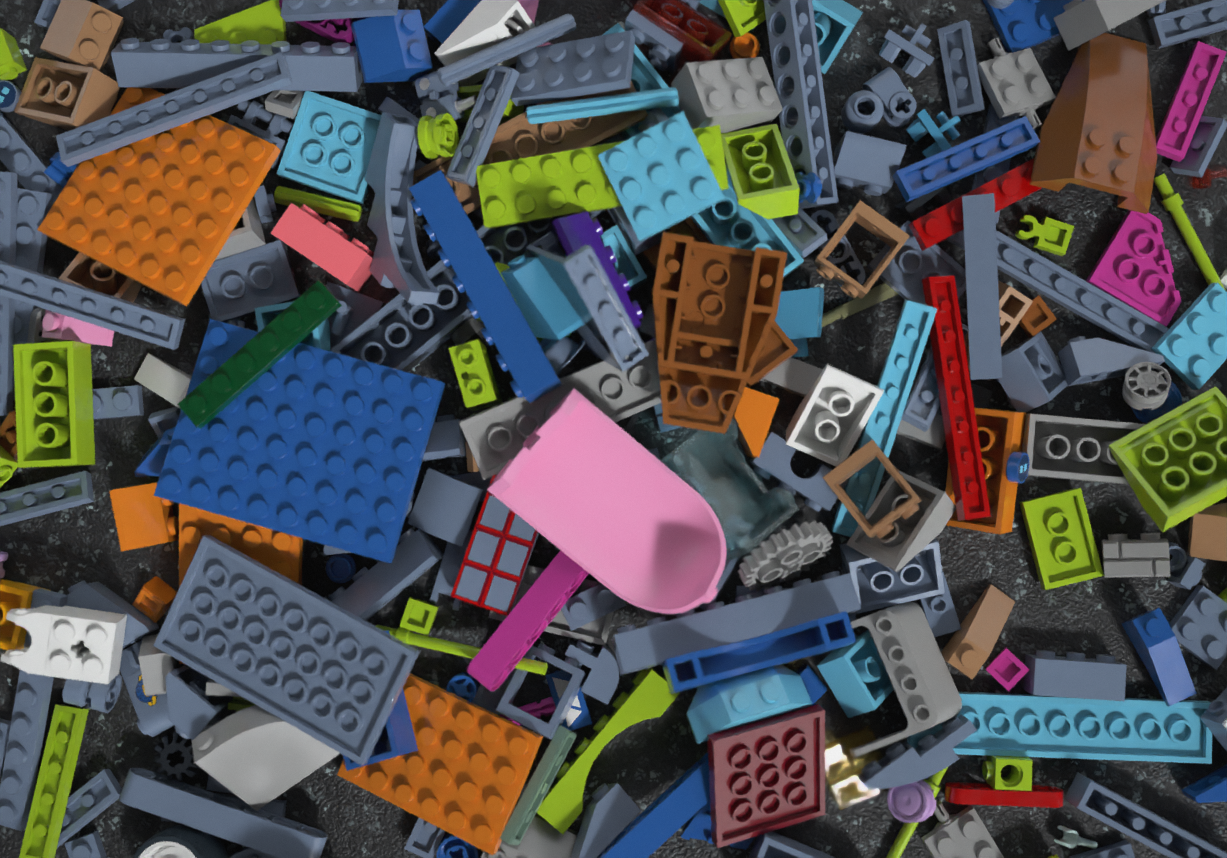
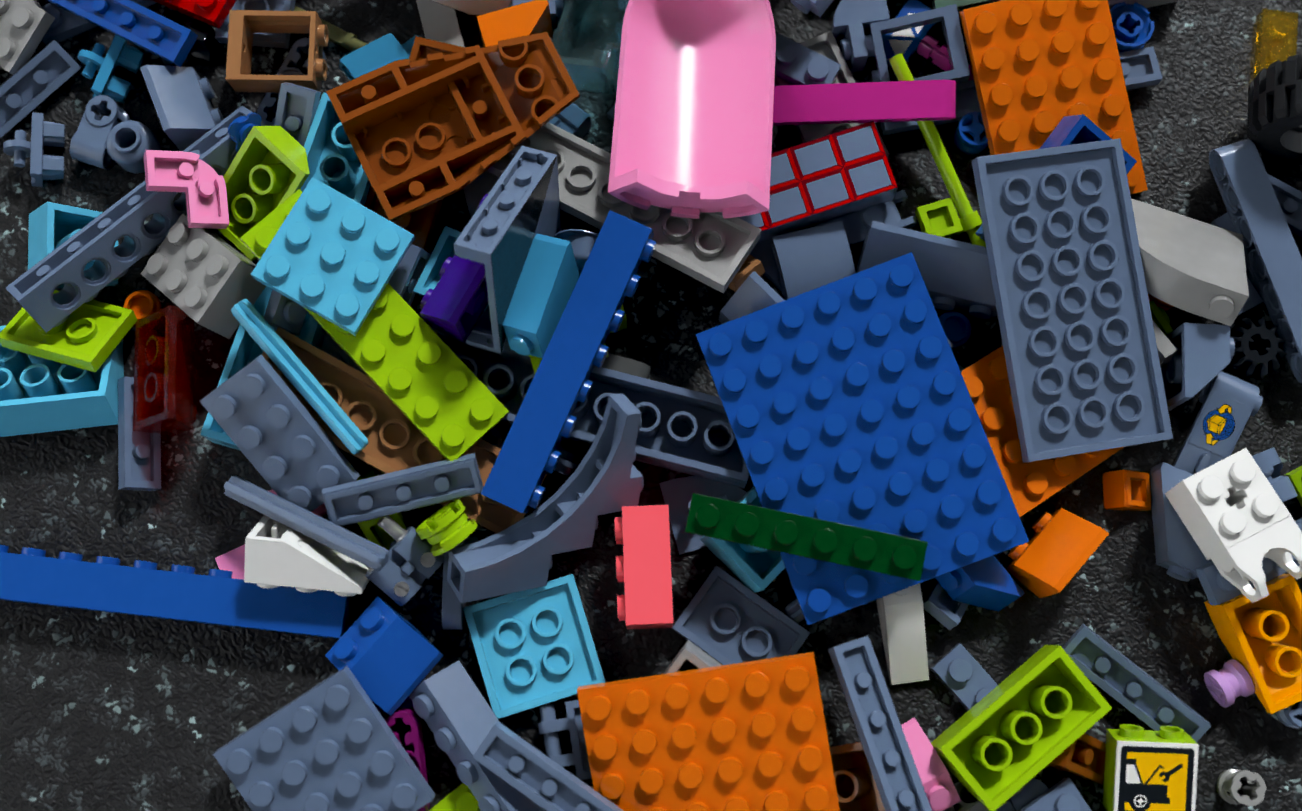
camera: 125 degrees left, 10 degrees down
light grey slope [138,634,177,696] -> none
sand blue plate [254,185,277,224] -> none
light grey plate [265,90,305,119] -> none
lime axle [274,186,362,222] -> none
lime window [449,339,502,411] -> none
sand blue plate [625,9,683,74] -> none
none -> bright pink plate [143,150,230,229]

